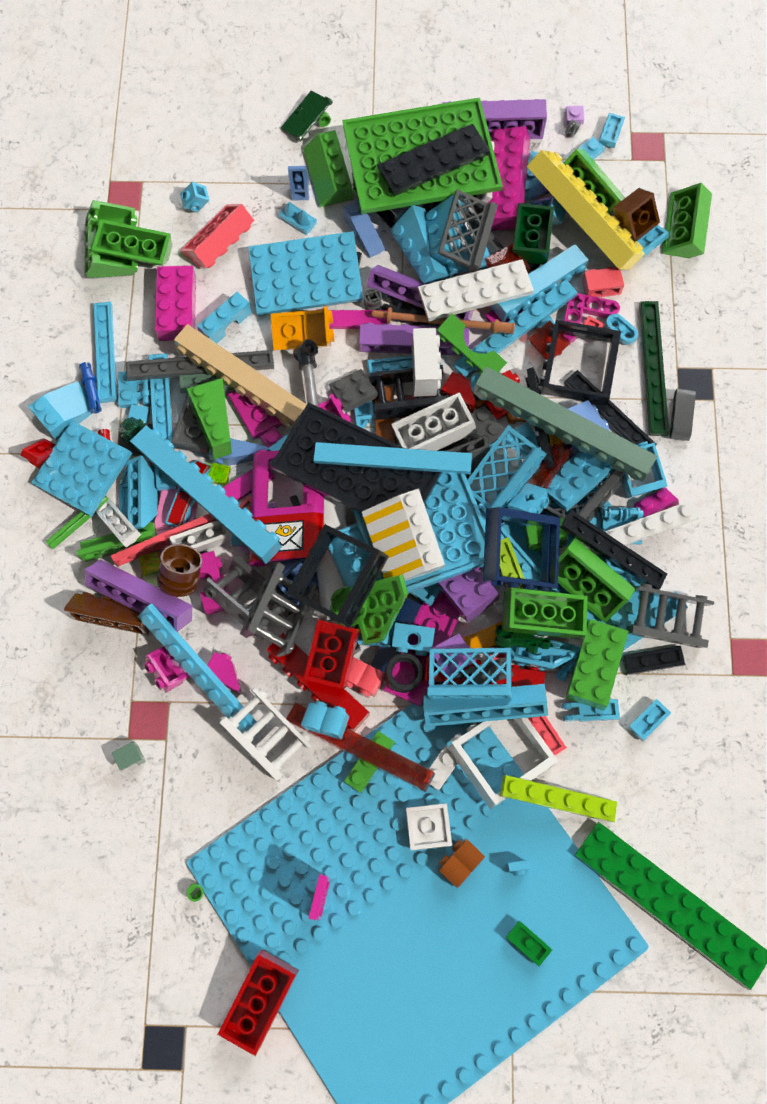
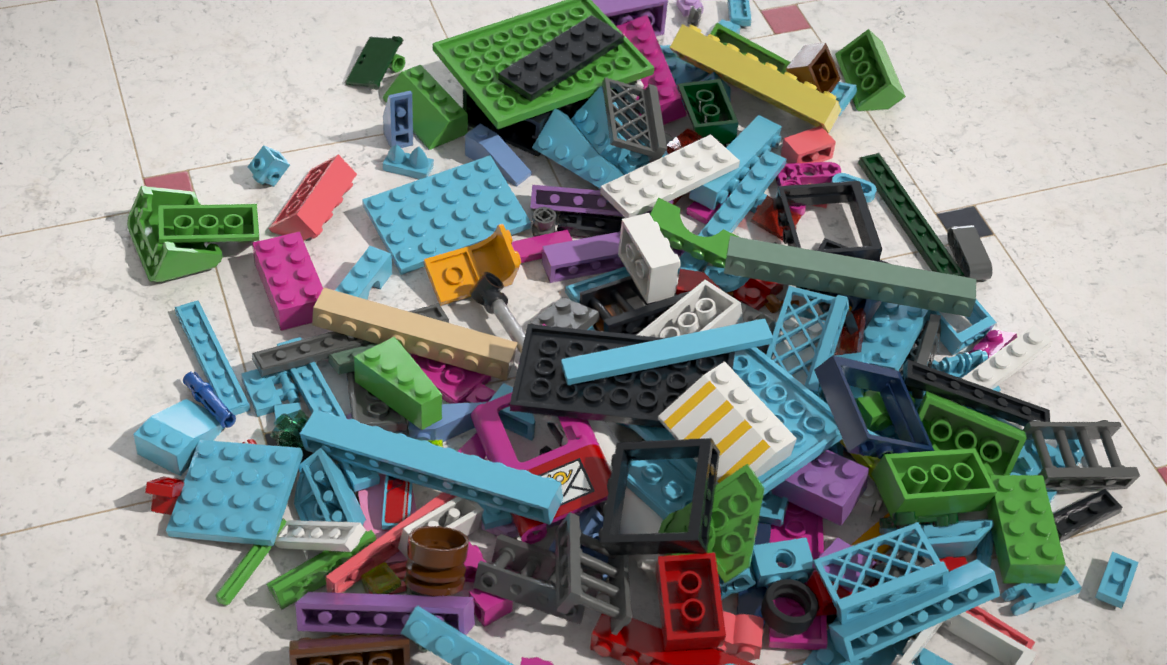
camera: 25 degrees left, 25 degrees down
nougat bar [371,307,515,335] -> none

